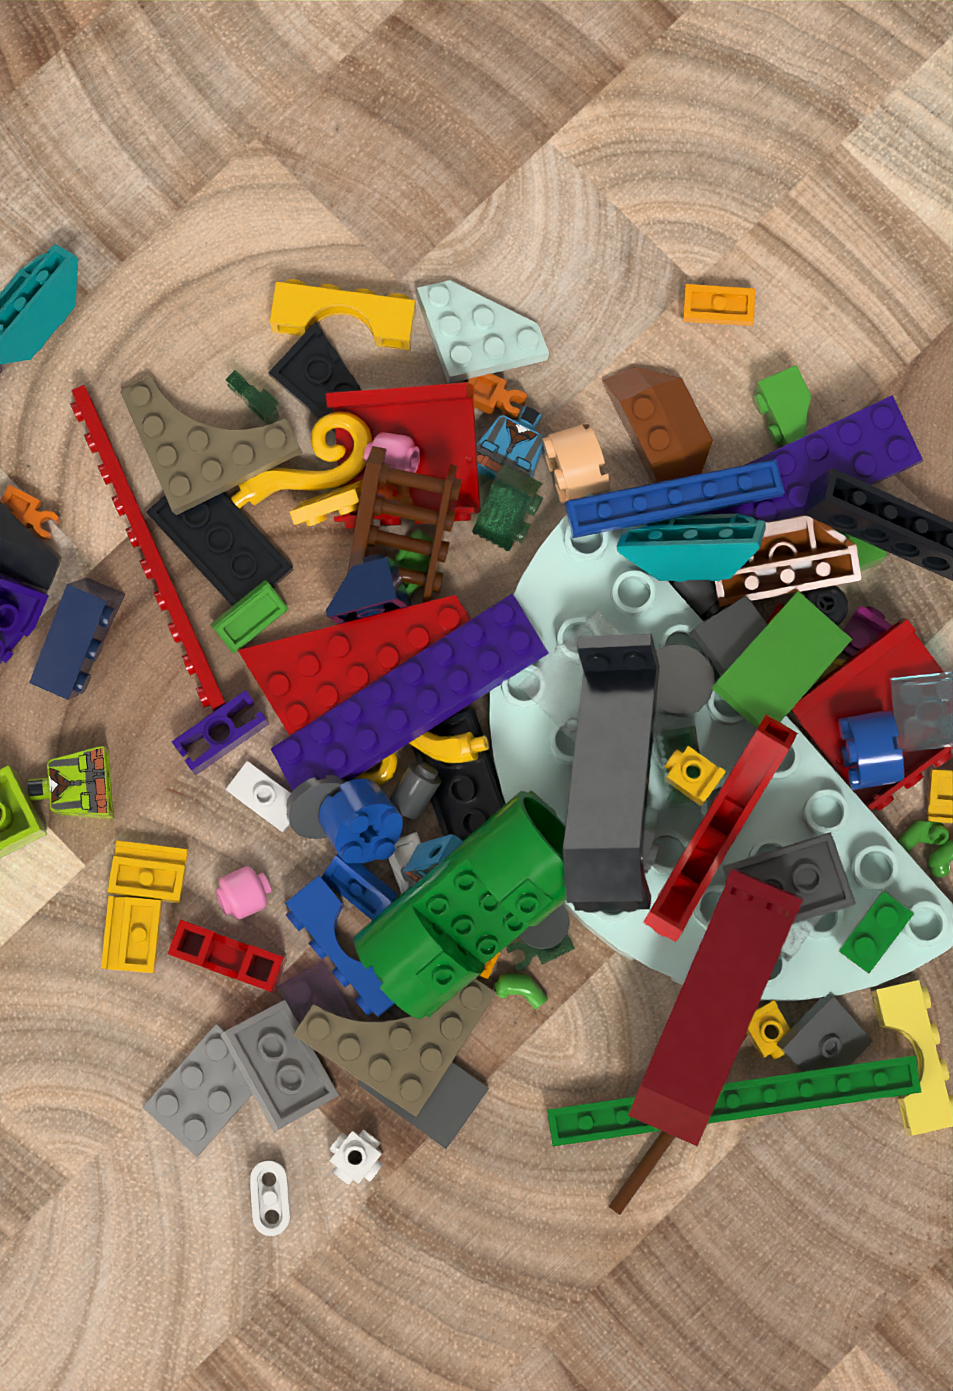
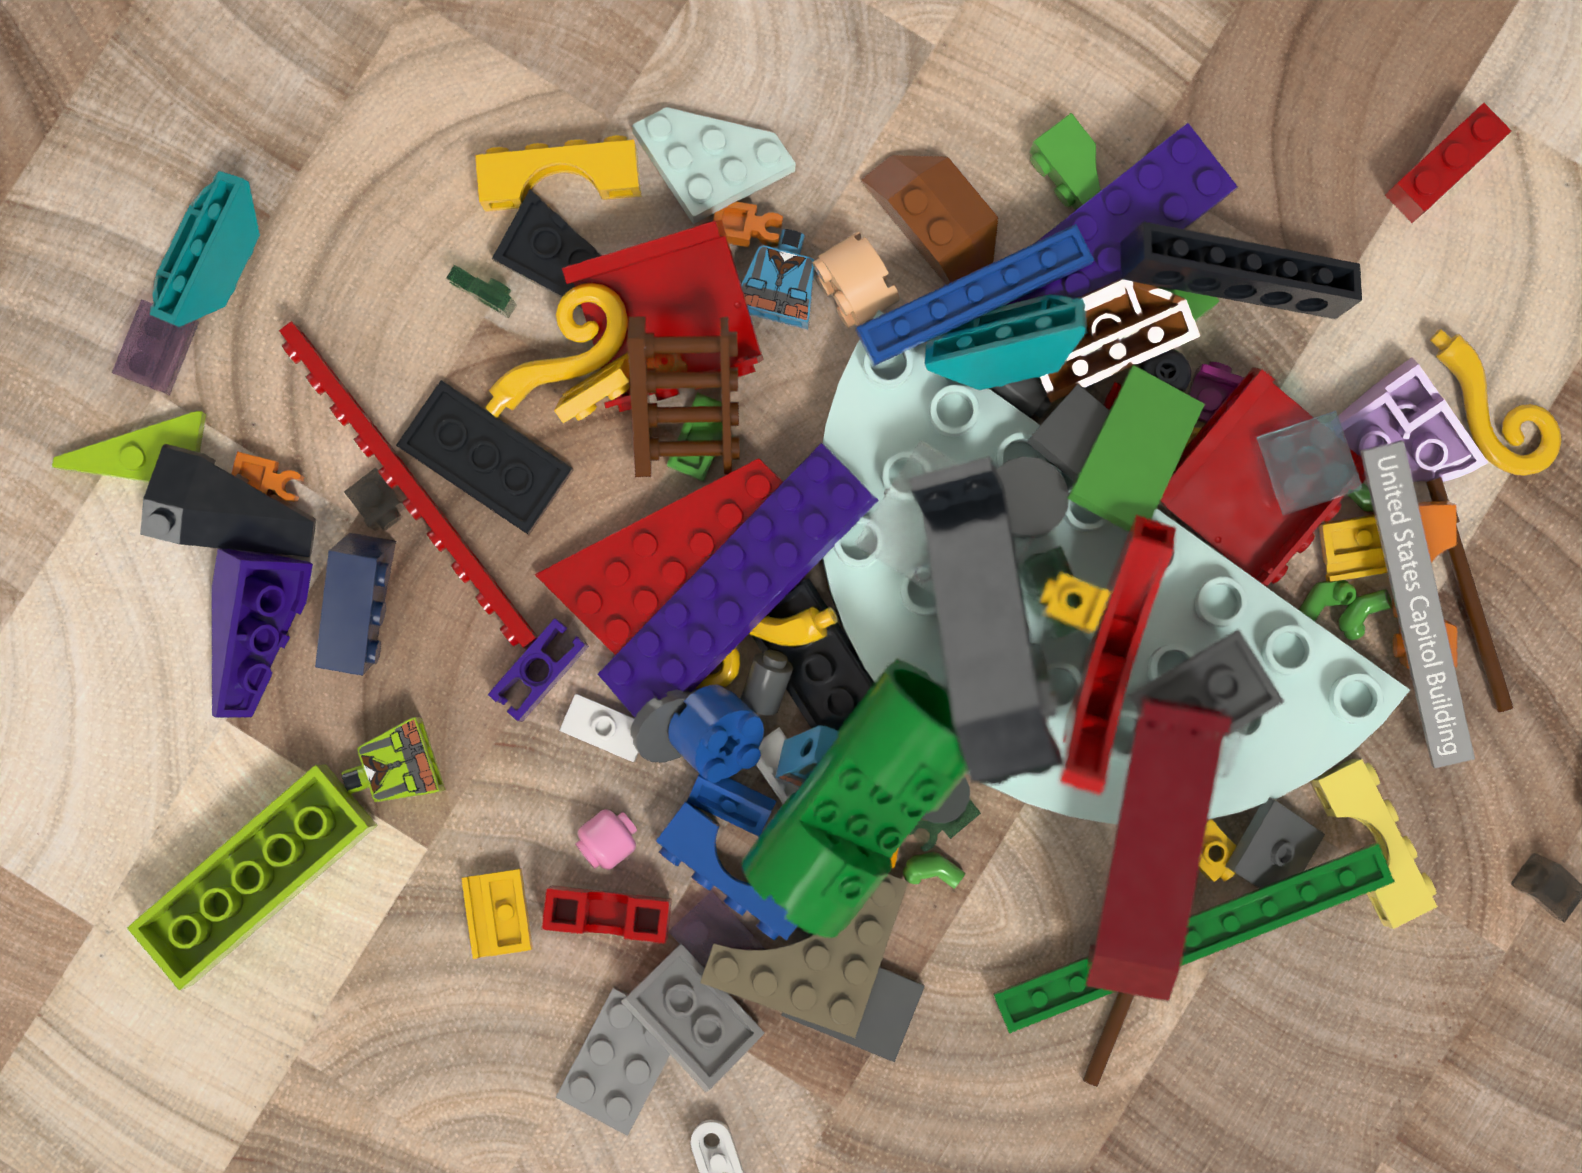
camera: 10 degrees left, 5 degrees up
yellow plate [107,840,189,903] -> none
dark tan plate [120,376,303,515] -> none
bright green tile [210,580,289,654] -> none
dark blue slope [326,554,412,624] -> none
white brick [329,1129,383,1185] -> none
bright pink head [364,432,420,473] -> none
clear green brick [472,464,544,551] -> none
light orange plate [683,284,756,326] -> none
blue brick [838,710,904,790] -> none
green brick [838,889,914,974] -> none
none -> clear smoke bracket [344,468,405,531]

